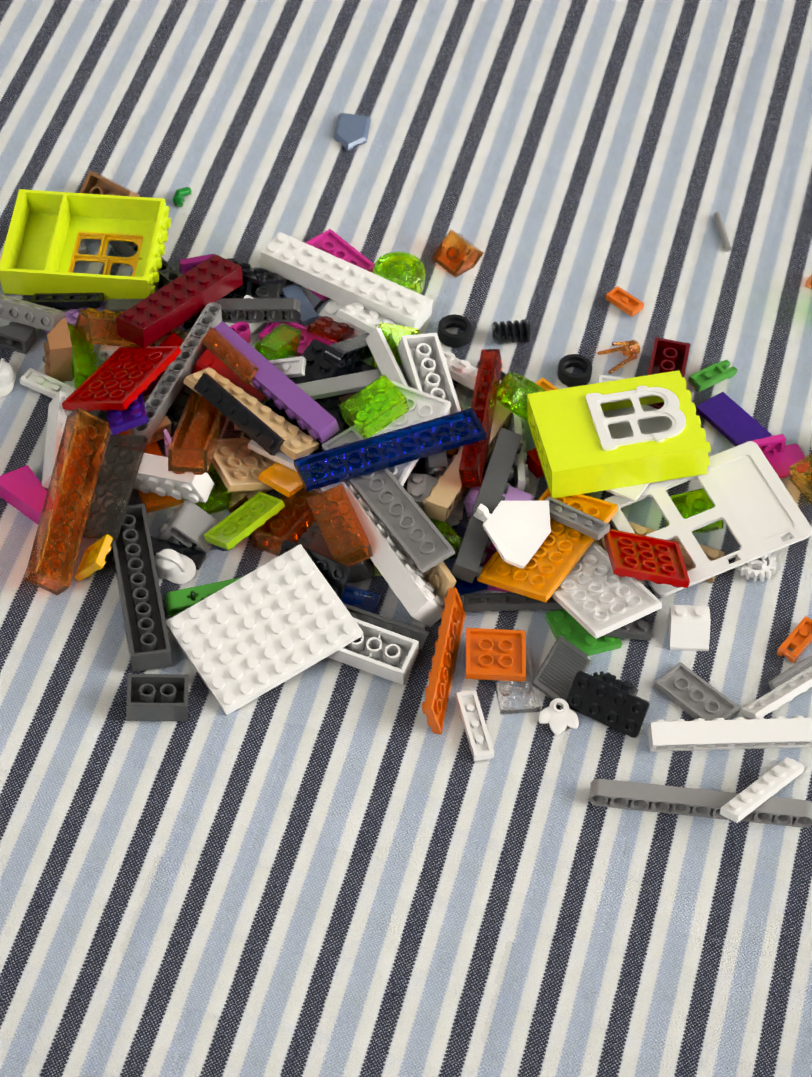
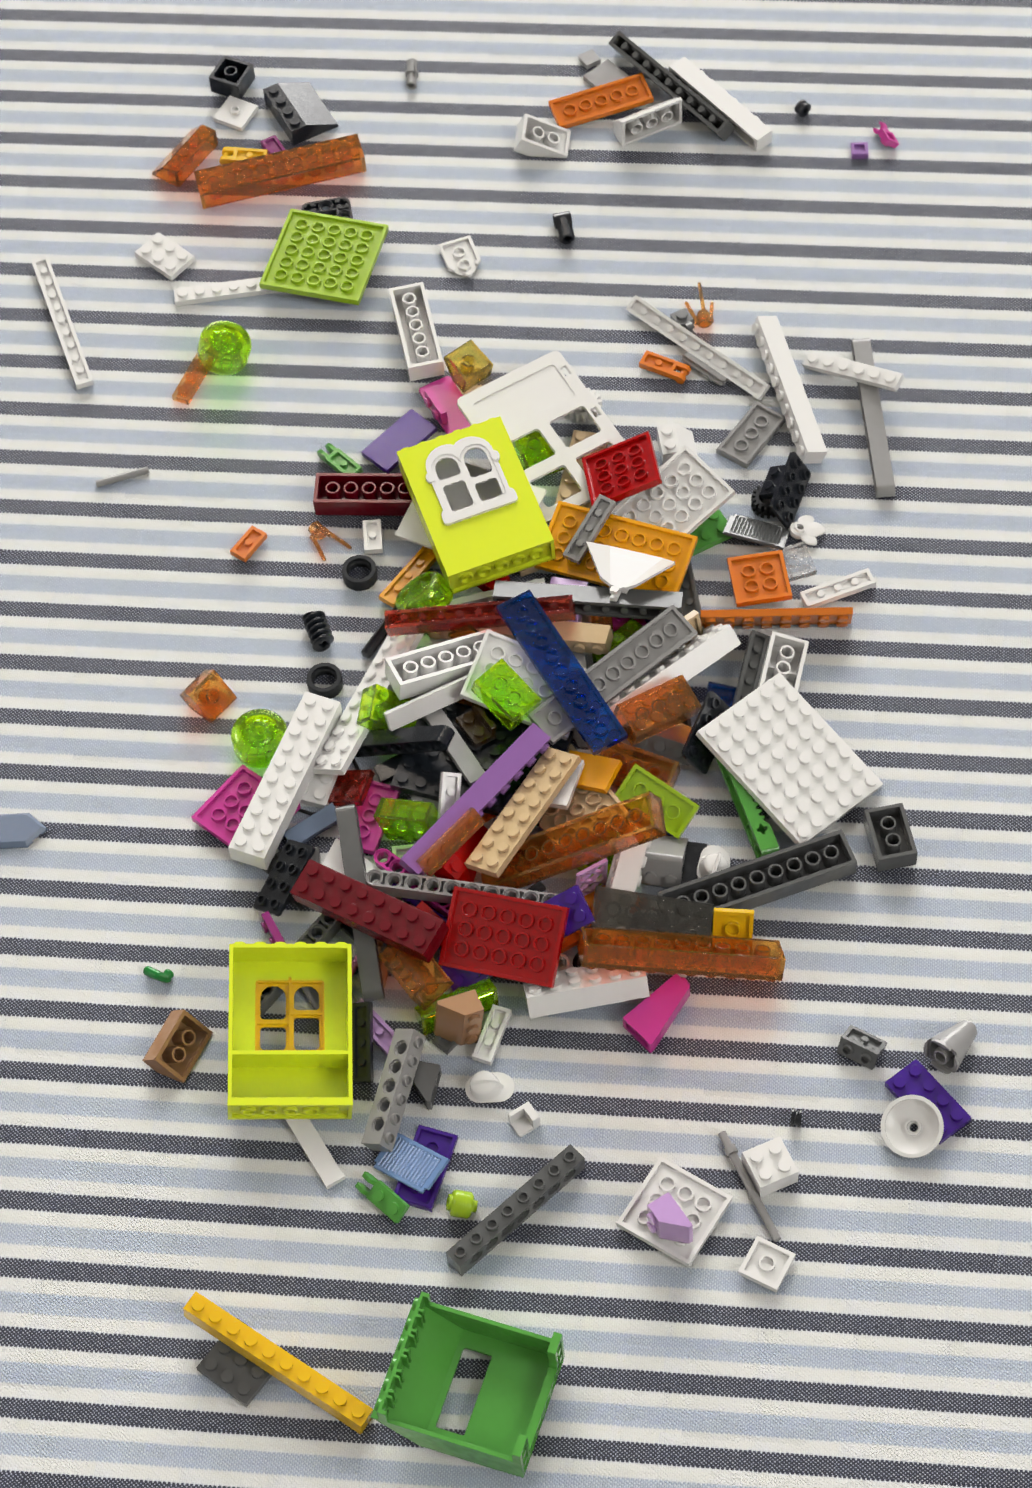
camera: 90 degrees left, 10 degrees up
black plate [194,373,285,456] -> none

